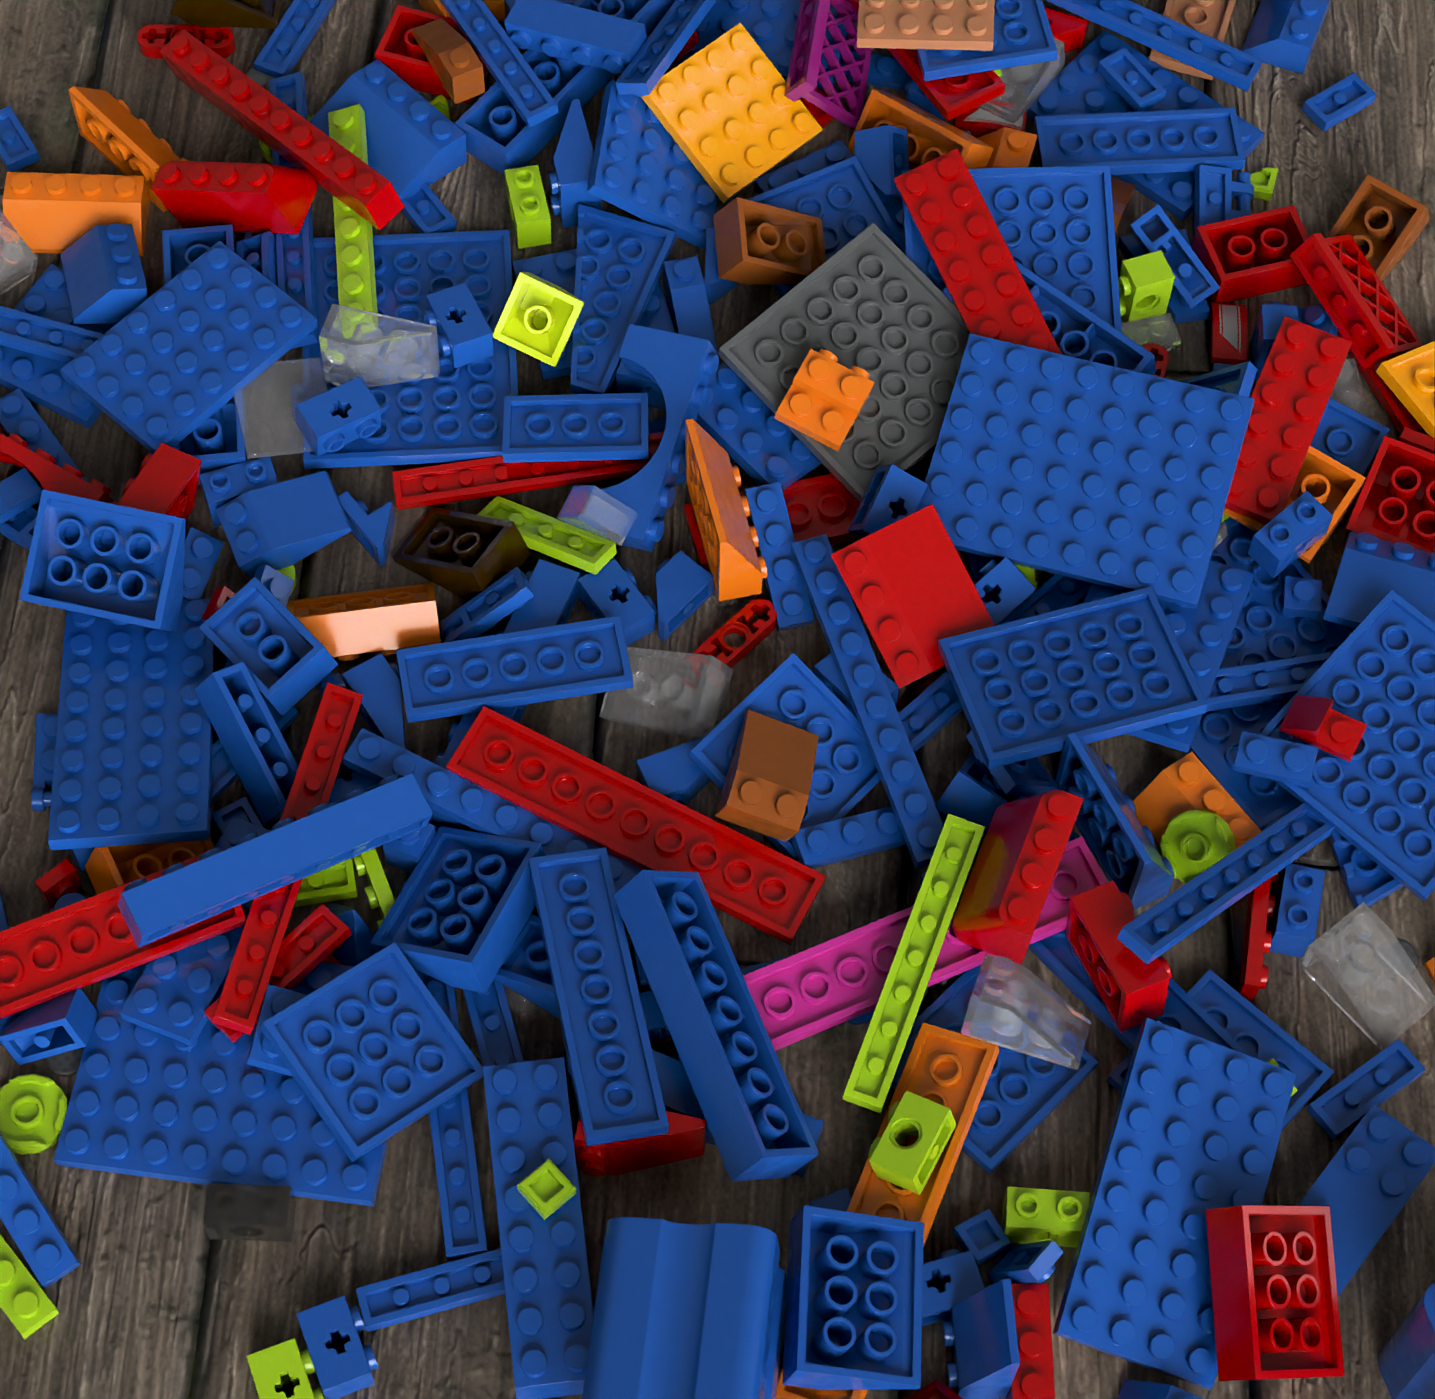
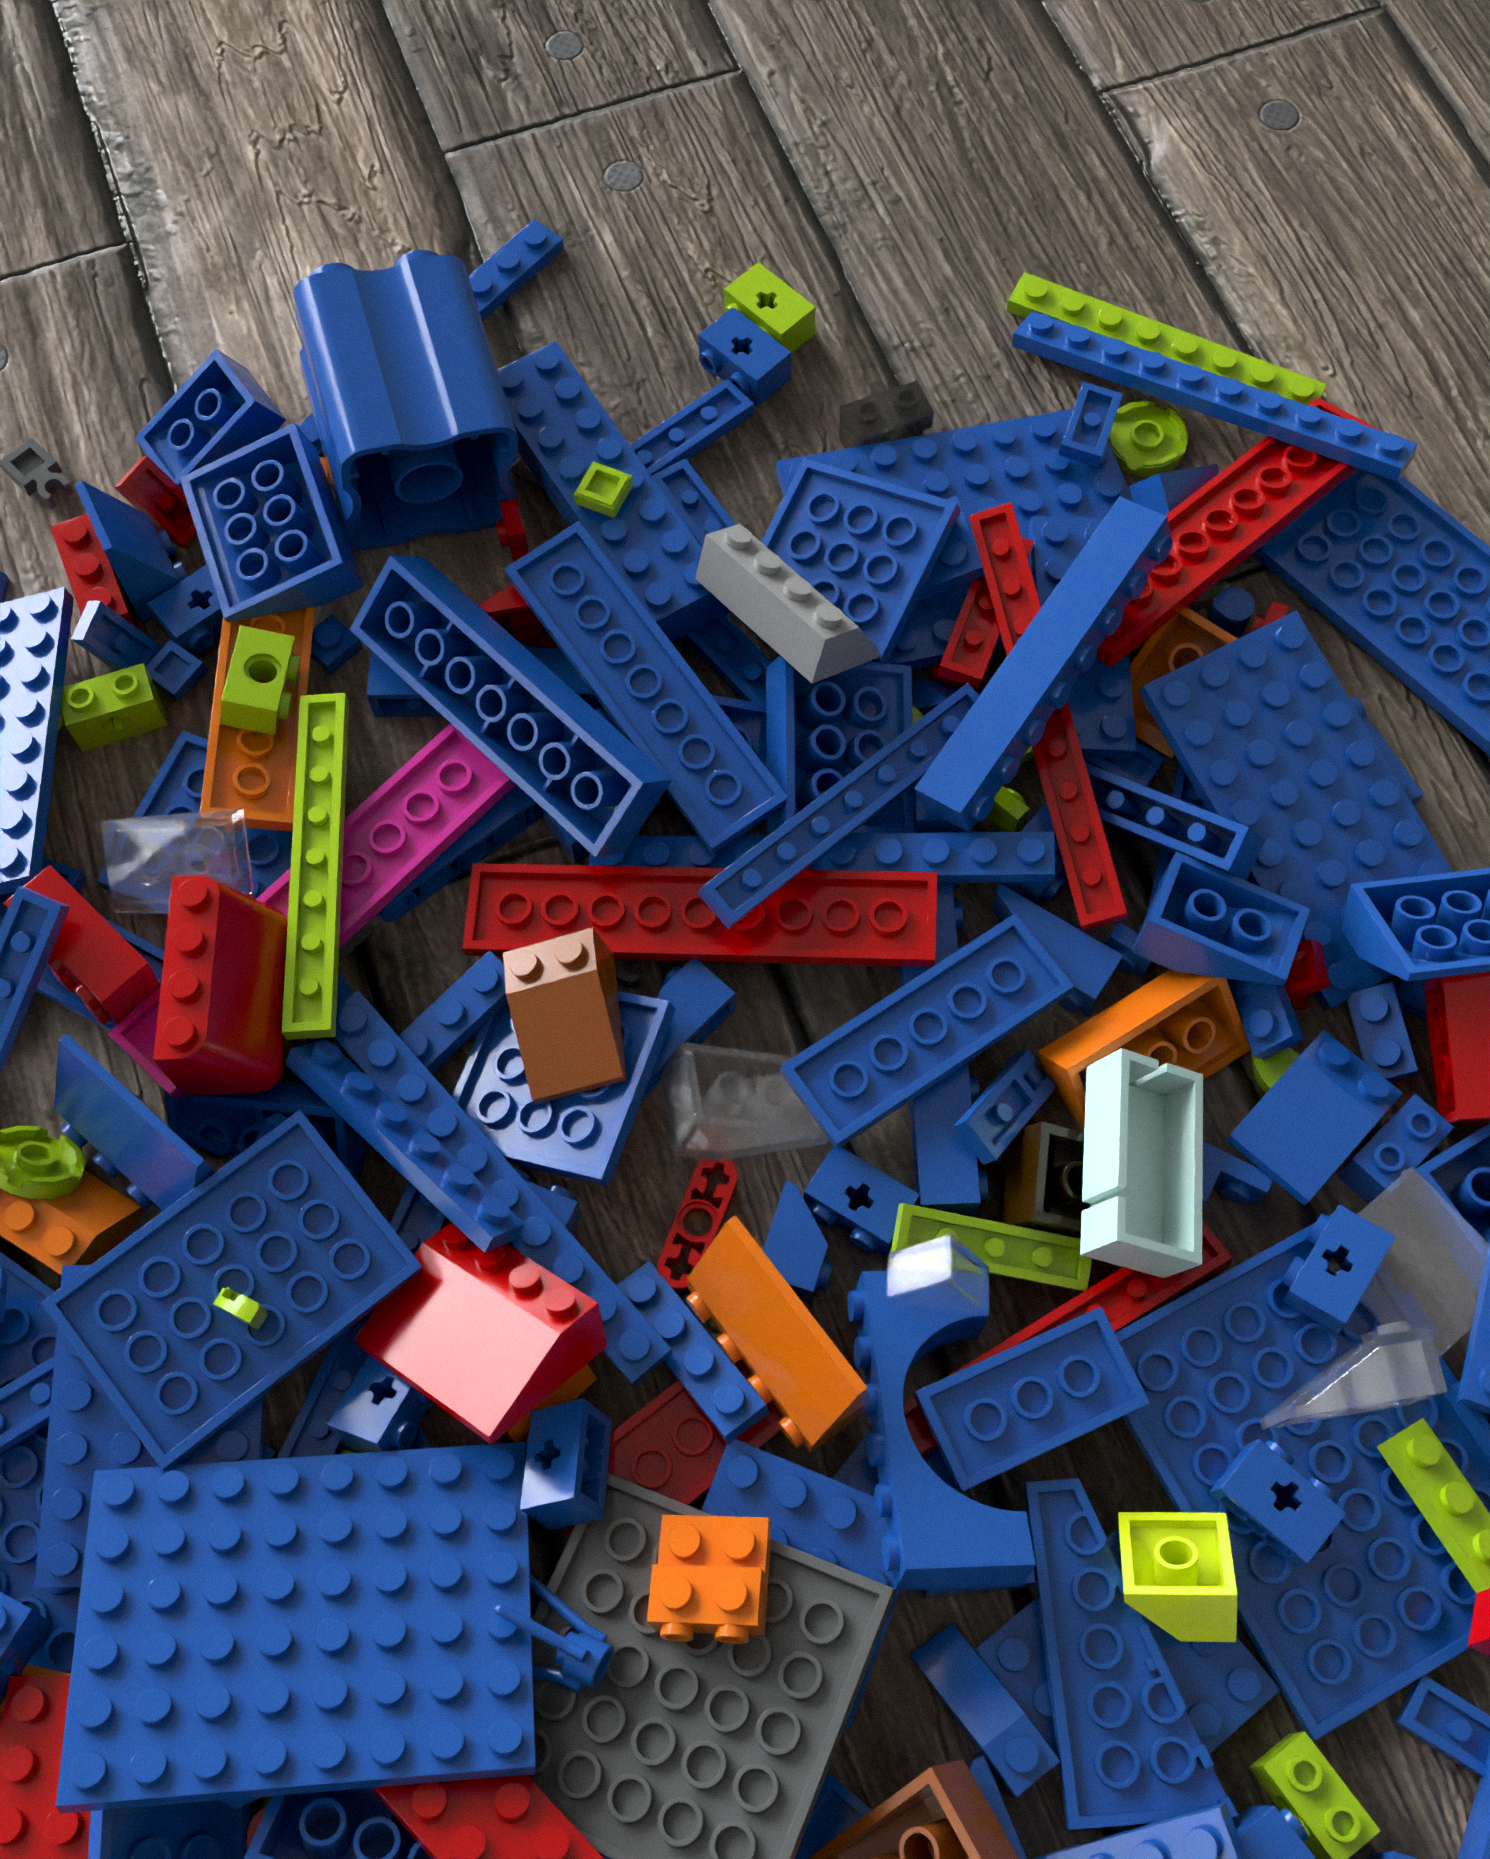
camera: 160 degrees right, 5 degrees up
none -> lime tile [213,1287,268,1330]
none -> blue plate [285,1039,525,1253]
none -> blue plant [495,1574,614,1693]
none -> light grey slope [695,524,880,684]
none -> blue plate [697,682,979,930]
none -> blue plate [1058,381,1123,467]
none -> light aqua piece [1080,1048,1203,1278]

